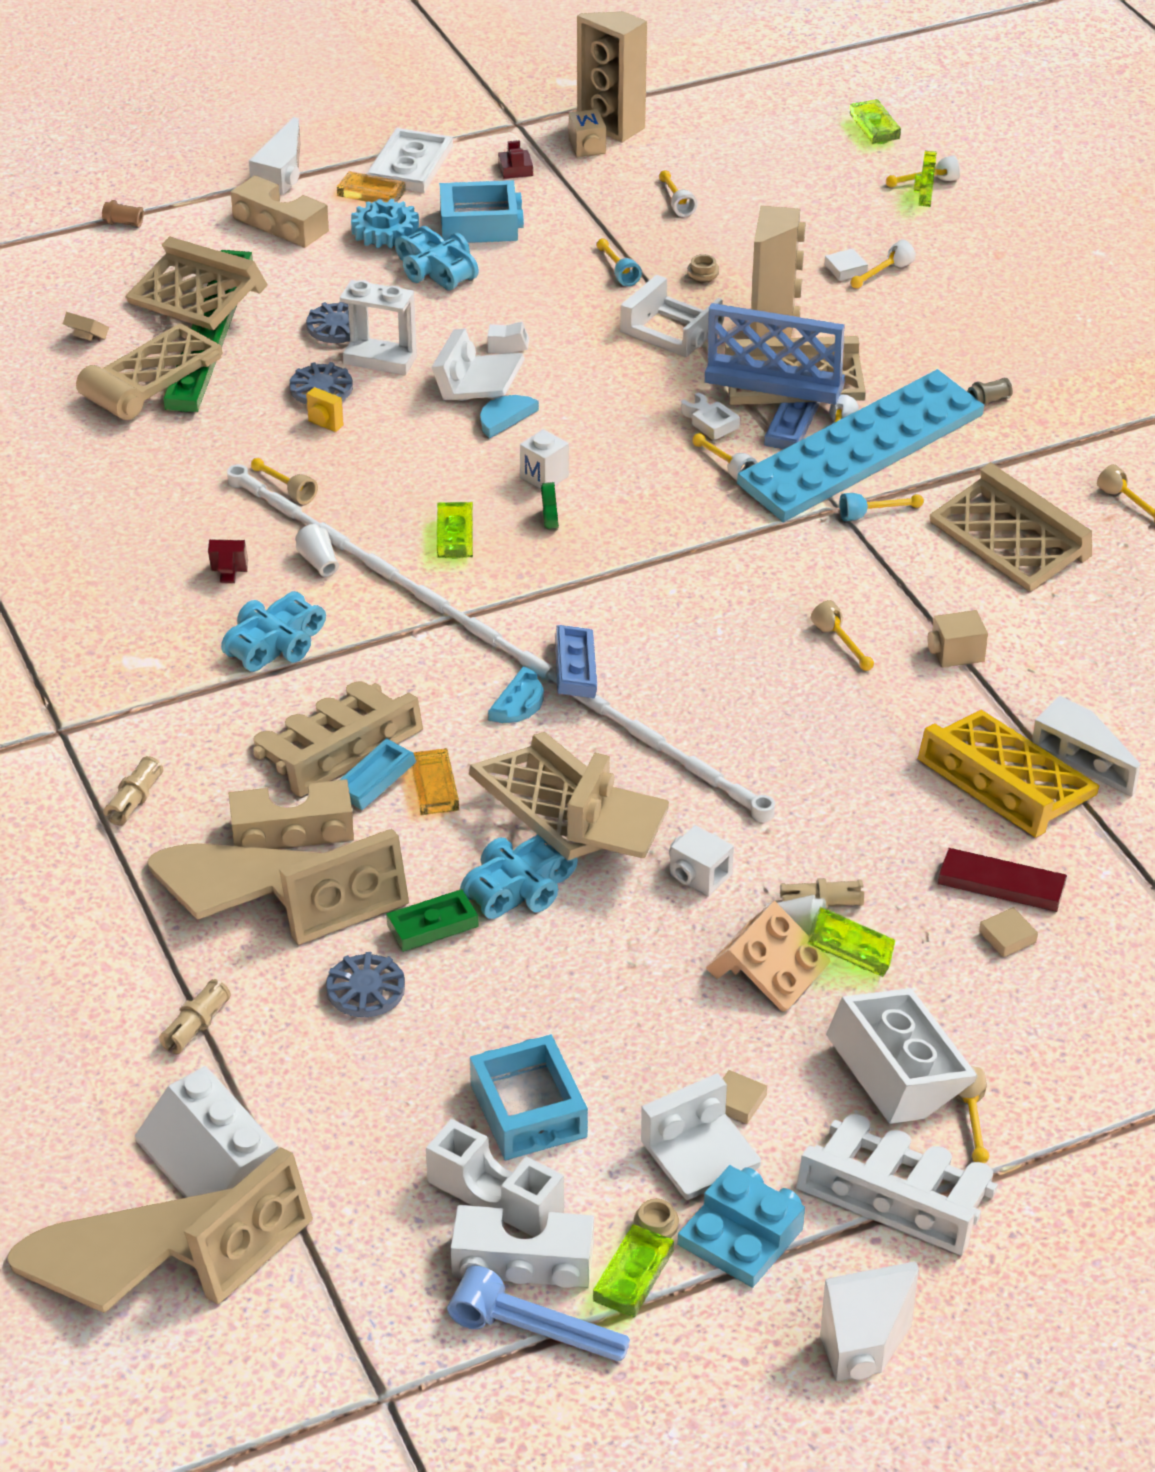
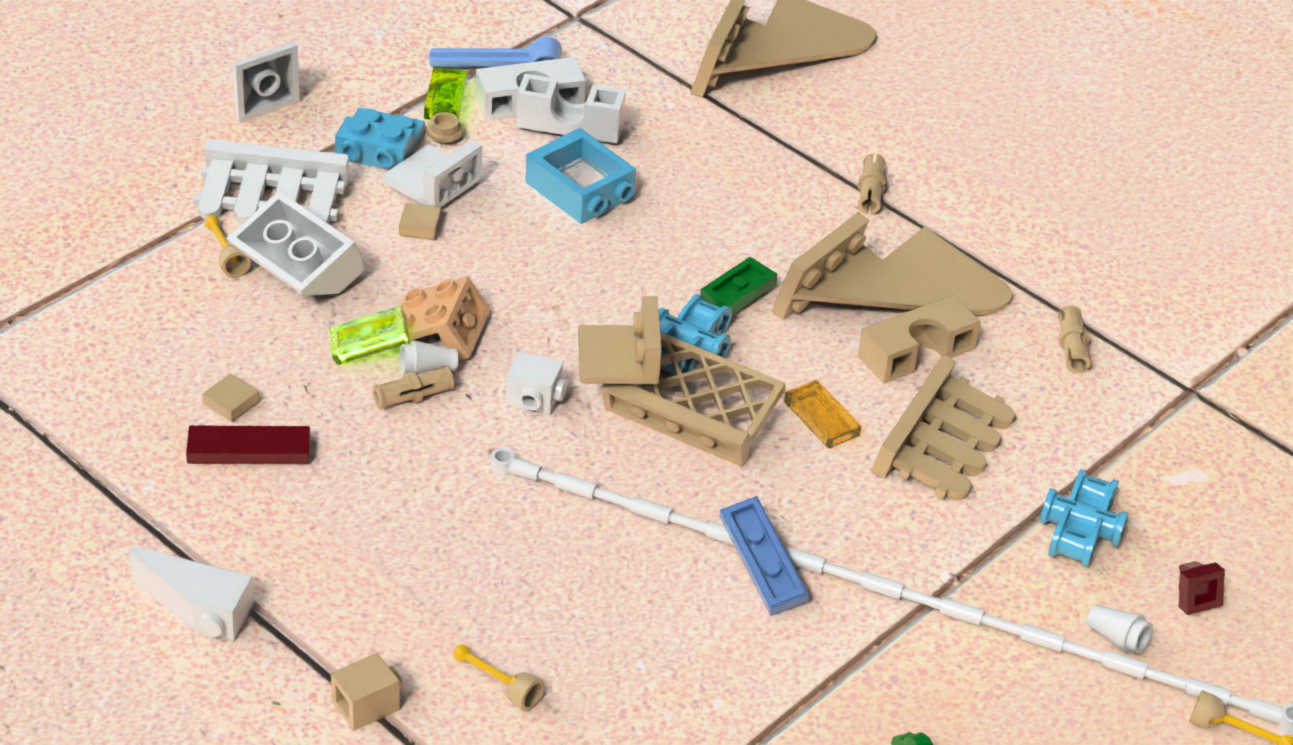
camera: 155 degrees right, 0 degrees up
white slope [135,1066,279,1198] -> none
sand blue wheel [326,952,405,1017] -> none
medium azure tile [340,738,416,810] -> none
clear neon green plate [437,502,473,559] -> none
medium azure tile [488,666,544,723] -> none
yellow fence [917,709,1100,838] -> none

